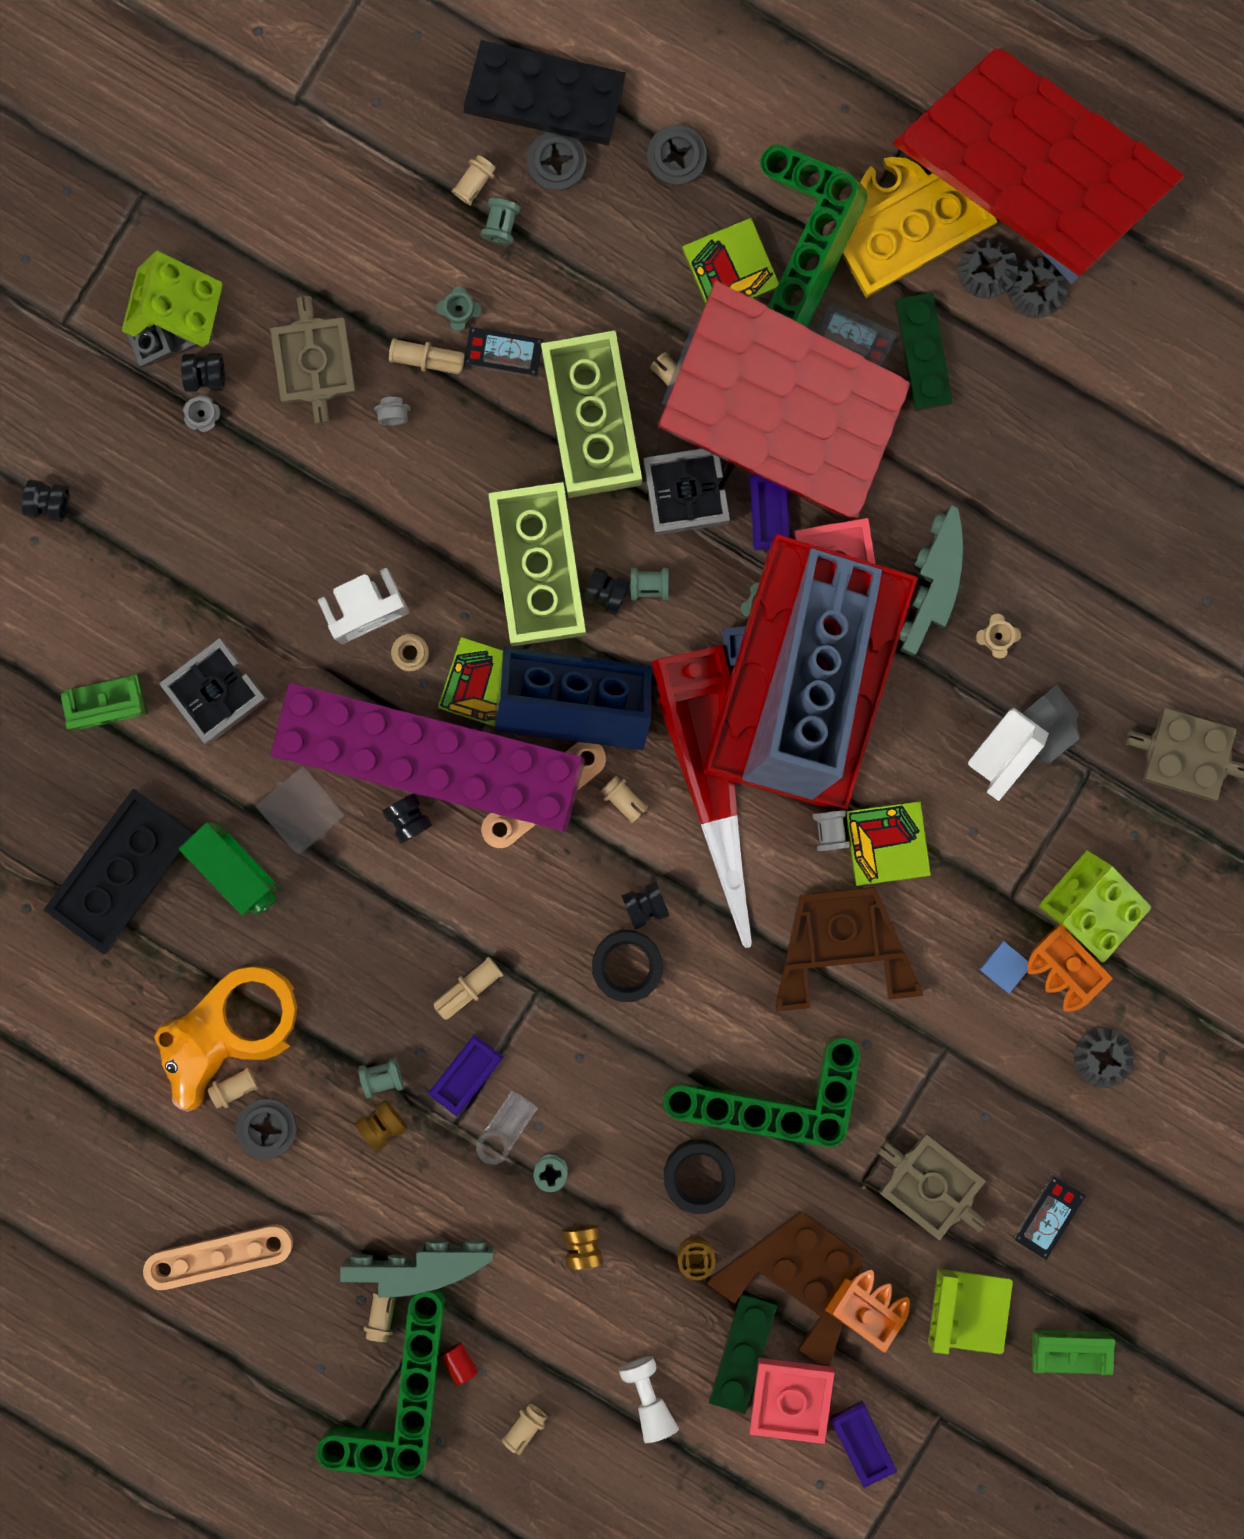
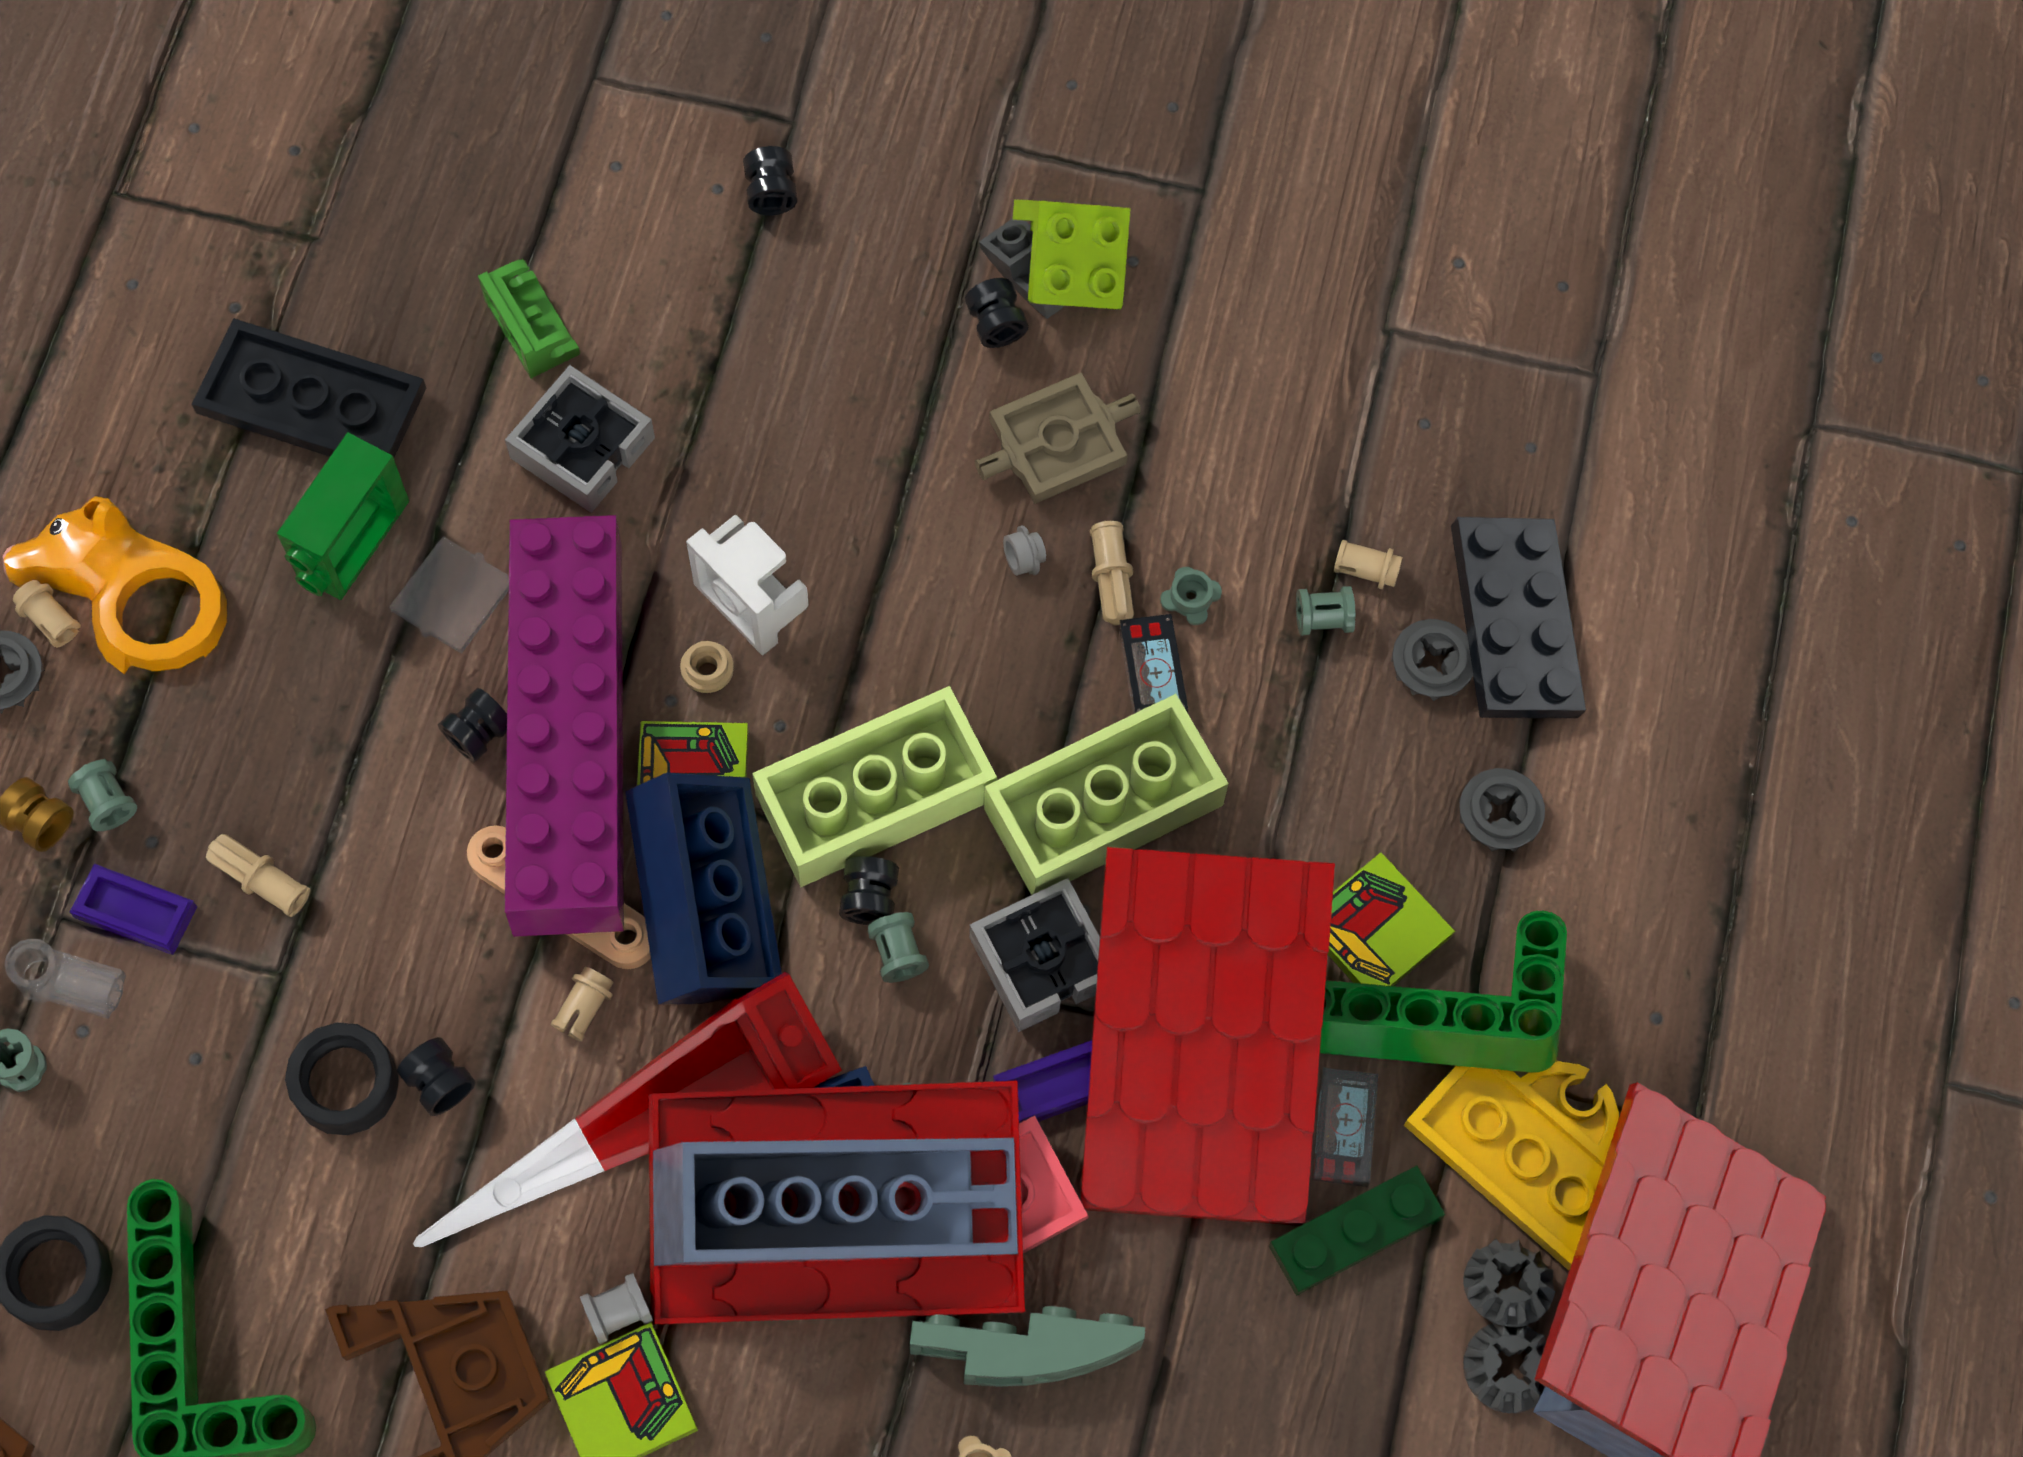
camera: 70 degrees right, 20 degrees down
light grey plate [183,395,220,432] -> none

